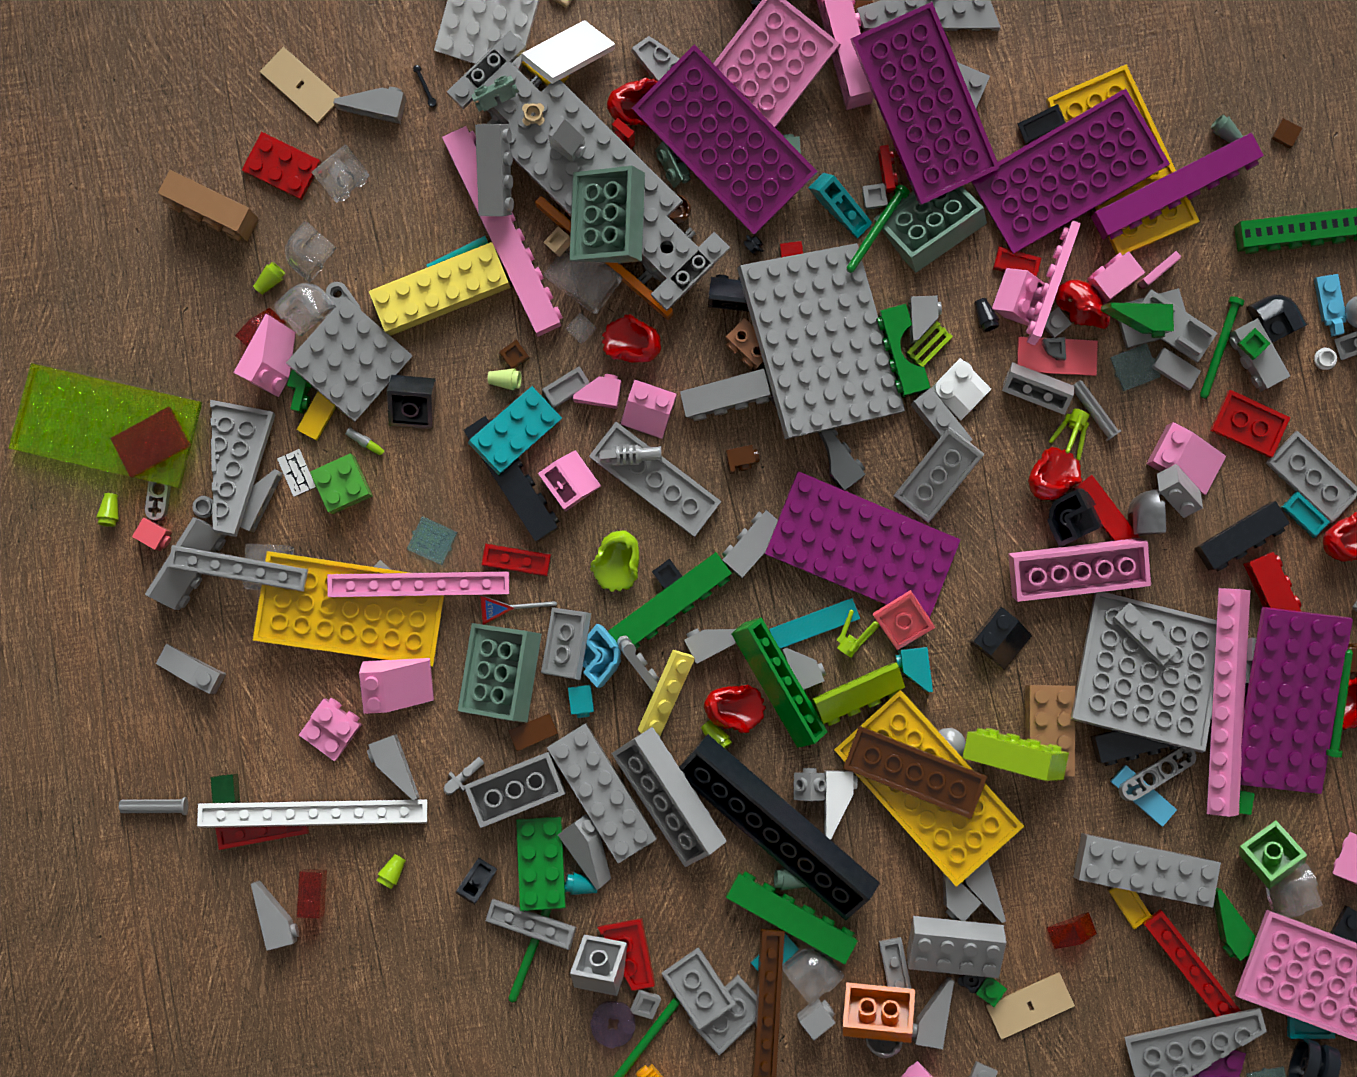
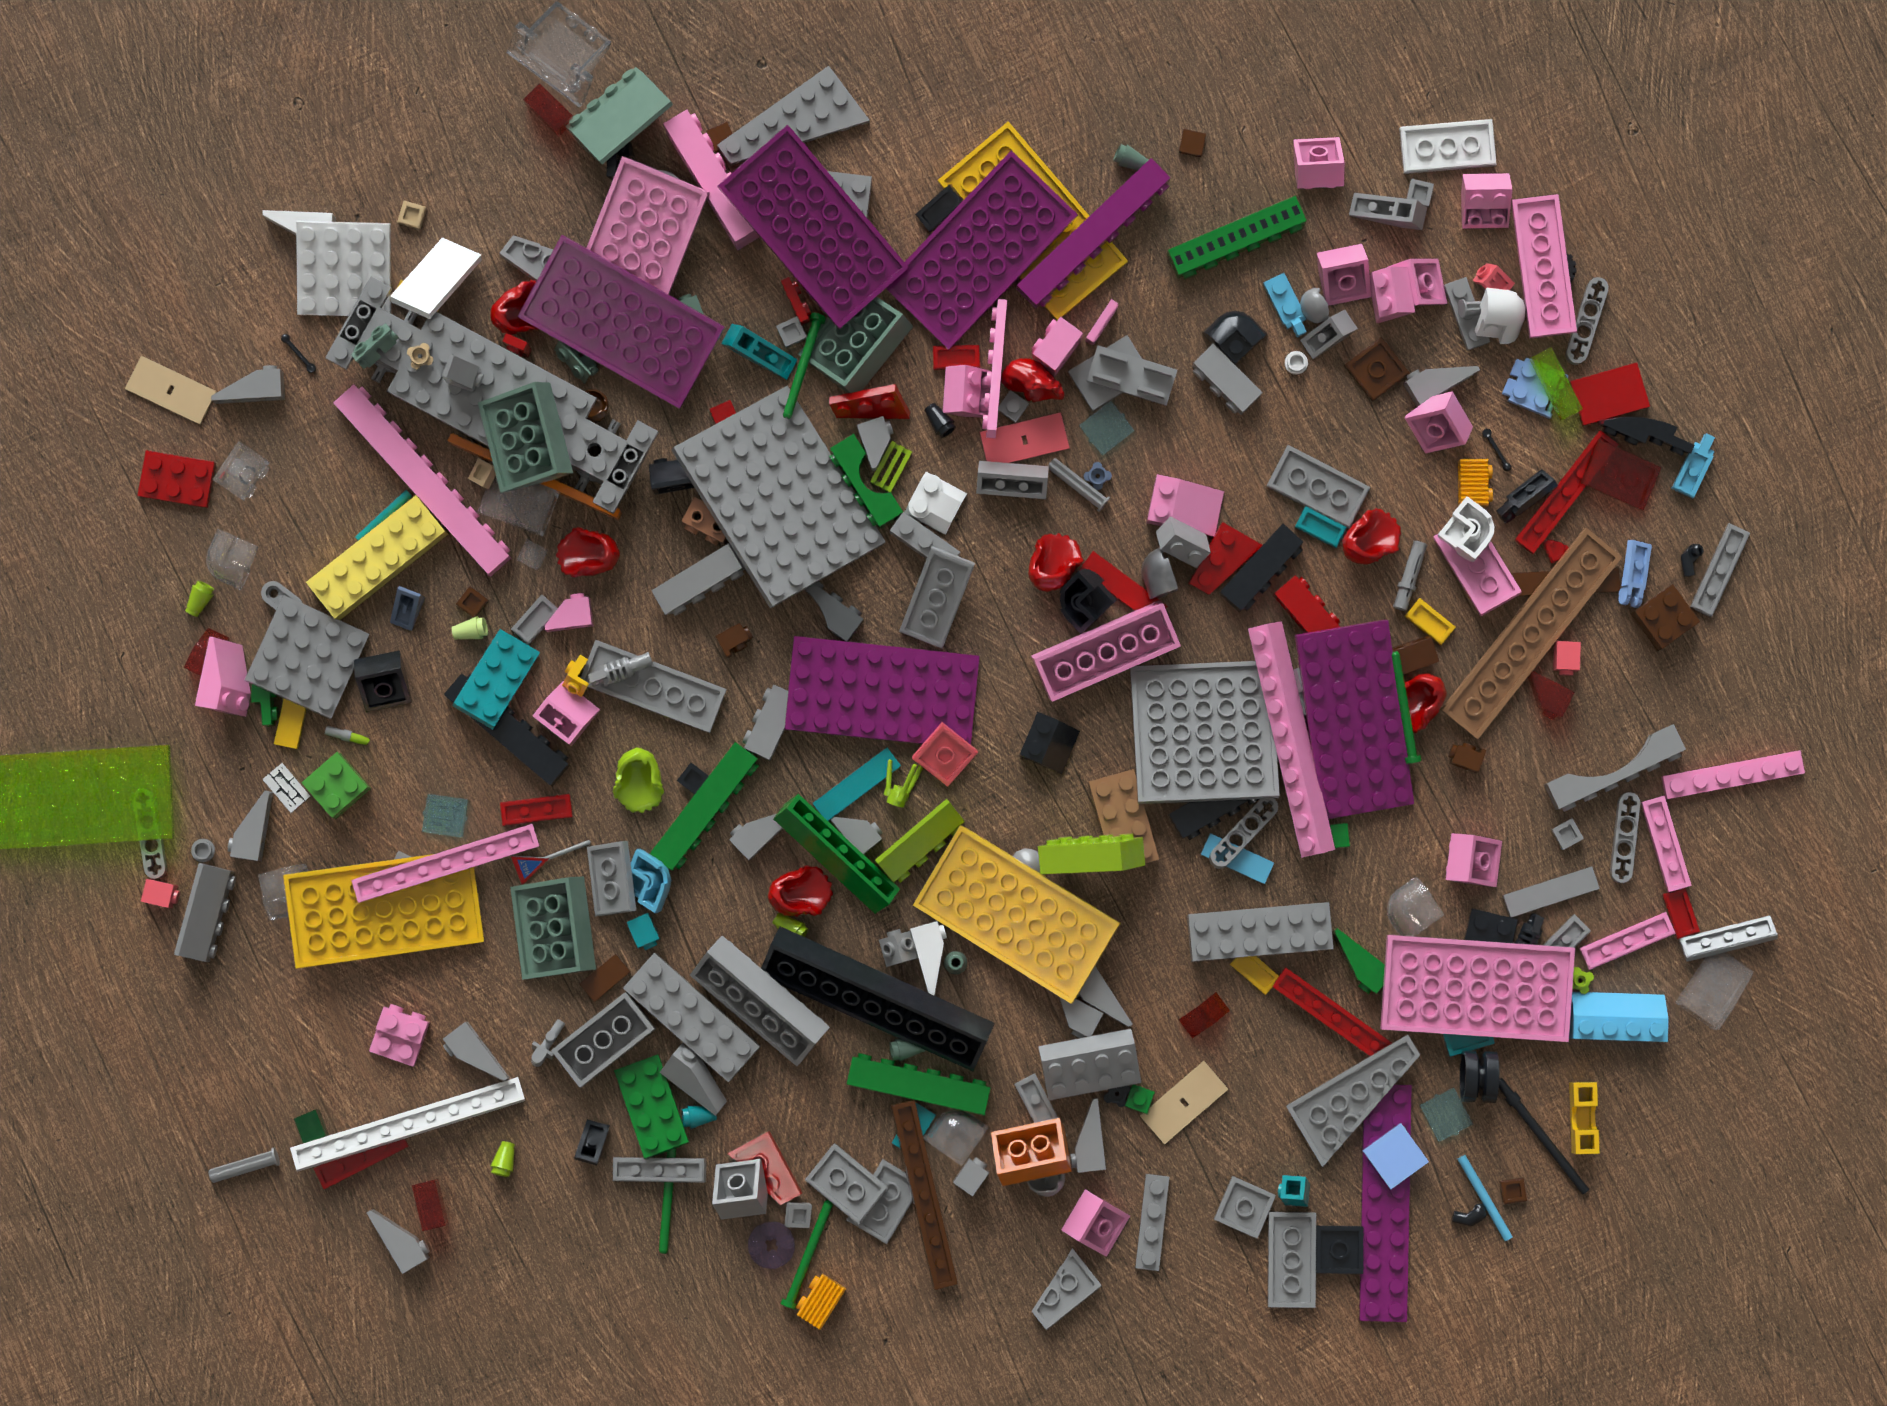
camera: 15 degrees left, 0 degrees up
lime cone [96,493,119,527] -> none
clear red tile [110,406,191,478] -> none
light grey slope [156,644,226,694] -> none
medium nougat brick [158,170,259,242] -> none
light grey tile [168,545,308,592] -> none
light grey wing [210,400,275,537] -> none
clear brick [274,283,336,336] -> none
bright pink slope [359,658,434,714] -> none
light grey brick [475,124,514,216] -> none
light grey plate [617,636,660,693] -> none
bright pink slope [621,380,677,439] -> none
light yellow plate [637,650,695,736] -> none
black plate [743,235,764,255] -> none
reddish brown plate [843,726,988,819] -> none
teal slope [895,647,933,692] -> none
dark grey tile [1042,338,1066,361] -> none
lime plant [1049,409,1090,461] -> none
green slope [1101,303,1174,338] -> none
light grey plate [1113,602,1178,667] -> none
light grey tile [1151,348,1201,391] -> none
green bar [1200,296,1245,399] -> none
red plate [1210,390,1291,458] -> none
green plate [1237,328,1271,360] -> none
bright green brick [1239,820,1307,889] -> none
none -> sand blue slope [390,586,425,631]
none -> yellow bracket [562,655,589,697]
none -> red wing [829,384,910,419]
none -> sand green cone [944,951,967,975]
none -> sand blue plate [1084,462,1112,490]
none -> red wing [1188,522,1262,595]

